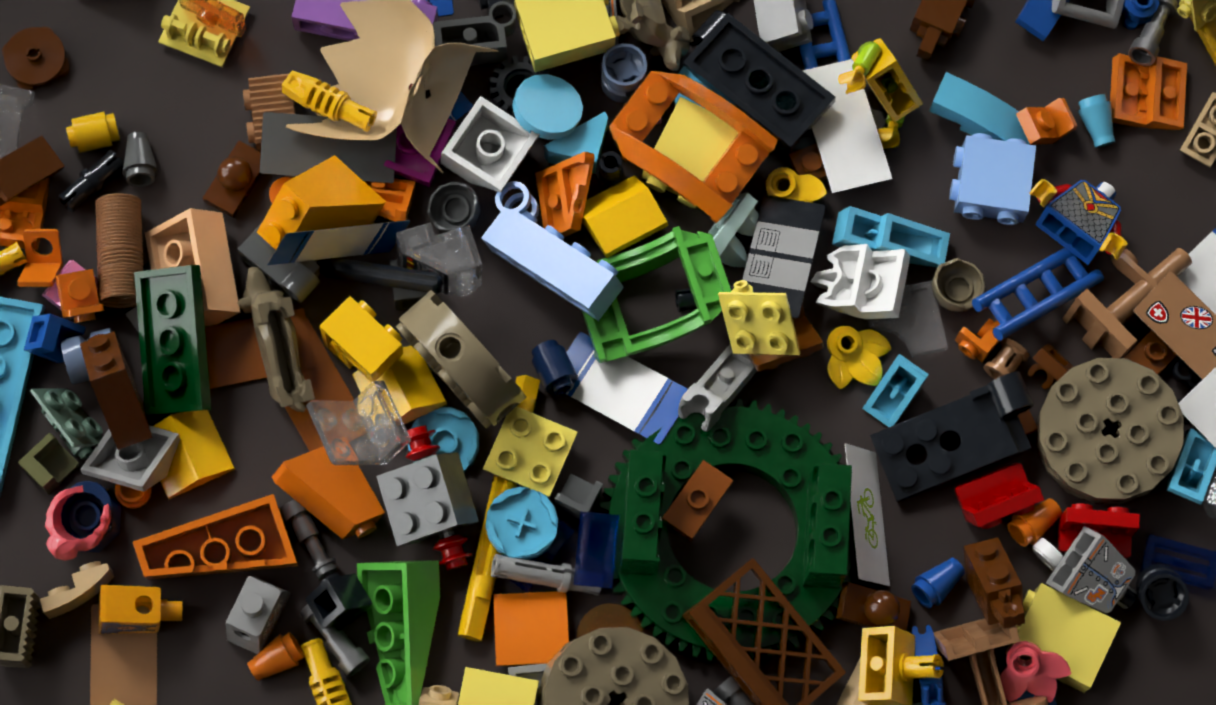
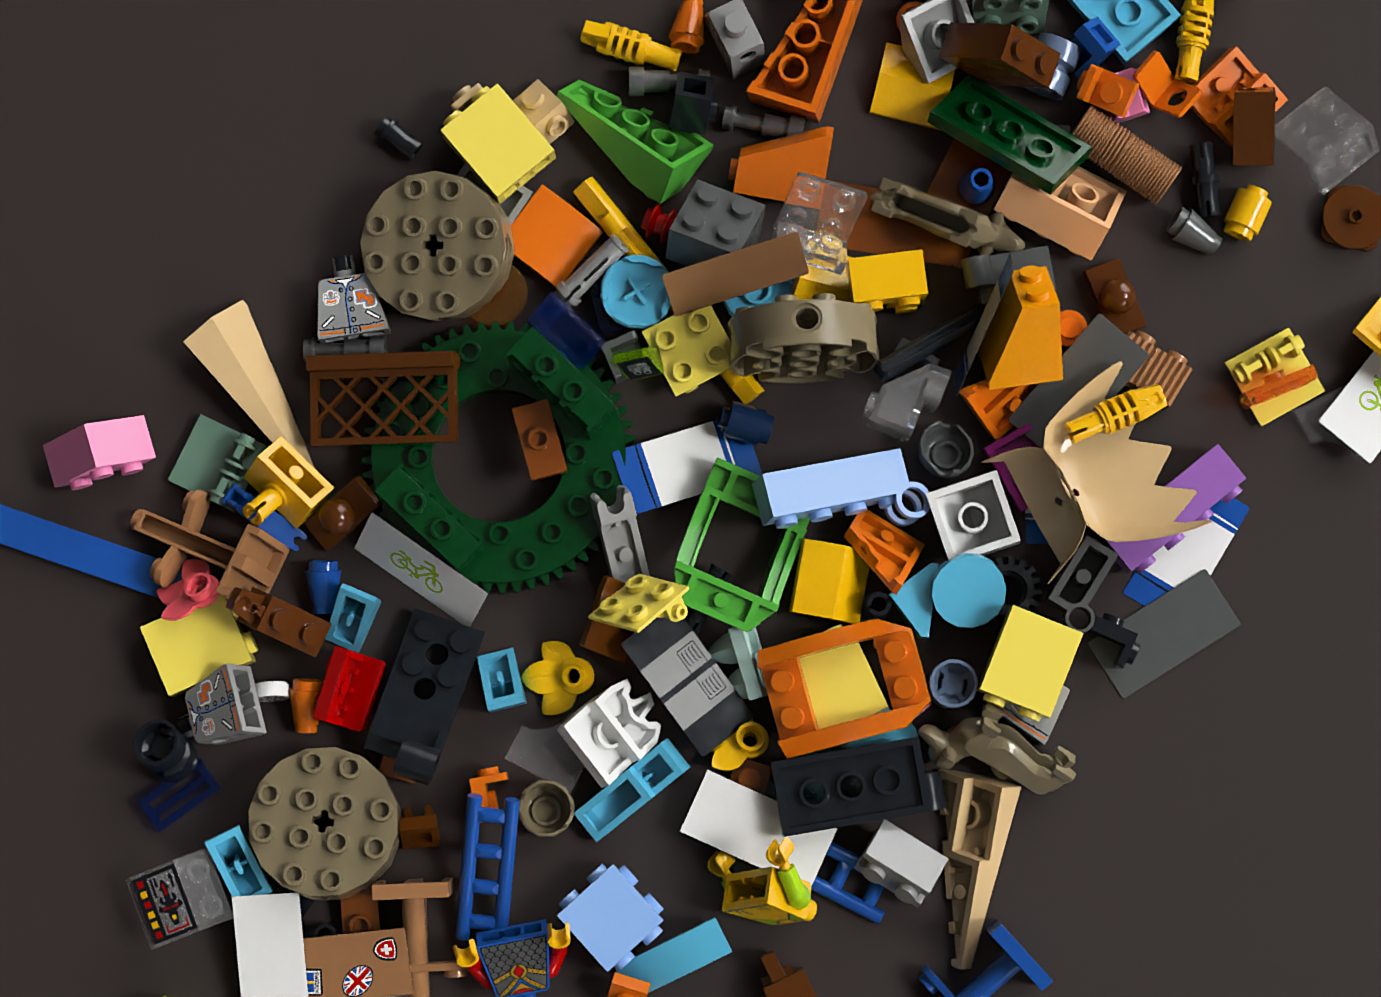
camera: 130 degrees right, 10 degrees up
medium nougat bush [983,338,1030,380] -> none
red bracket [1058,503,1140,559] -> none
none -> medium azure slope [325,583,382,653]
none -> slope [613,346,664,380]
none -> medium nougat sticker [662,232,809,316]
none -> blue cone [959,168,995,204]

